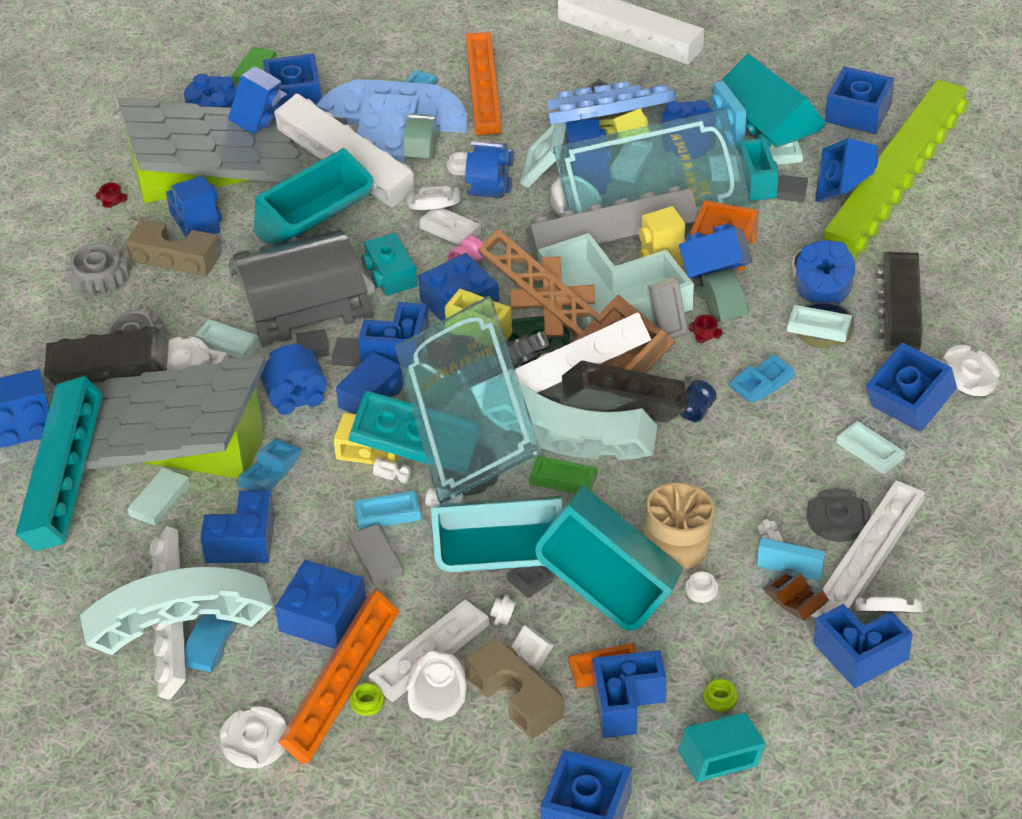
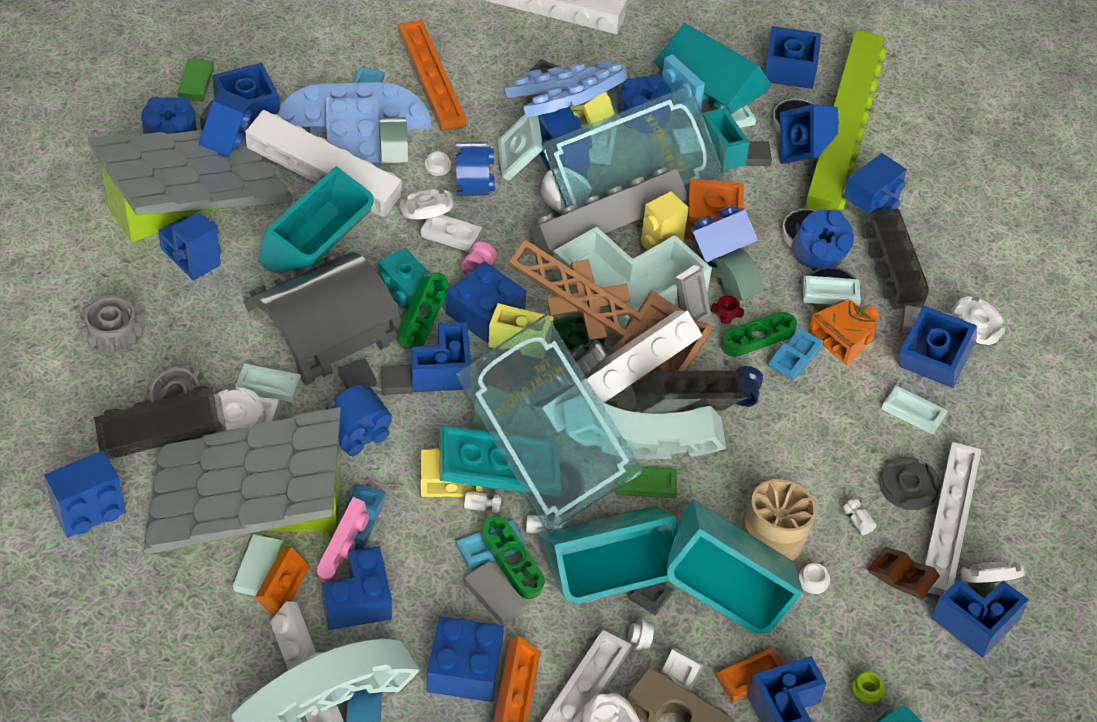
camera: 20 degrees left, 5 degrees up
teal brick [15,376,103,551] -> none
dark red plate [95,182,128,208] -> none
dark tan arch [126,220,221,276] -> none
blue brick [336,352,404,414] -> none
medium azure tile [757,538,826,581] -> none
none -> orange plate [255,546,310,617]
none -> bright pink plate [317,497,369,583]
none -> green beam [398,273,448,349]
none -> green beam [481,516,545,599]
none -> green beam [721,312,797,357]
none -> orange torso [808,300,879,365]
none -> blue brick [843,153,907,219]

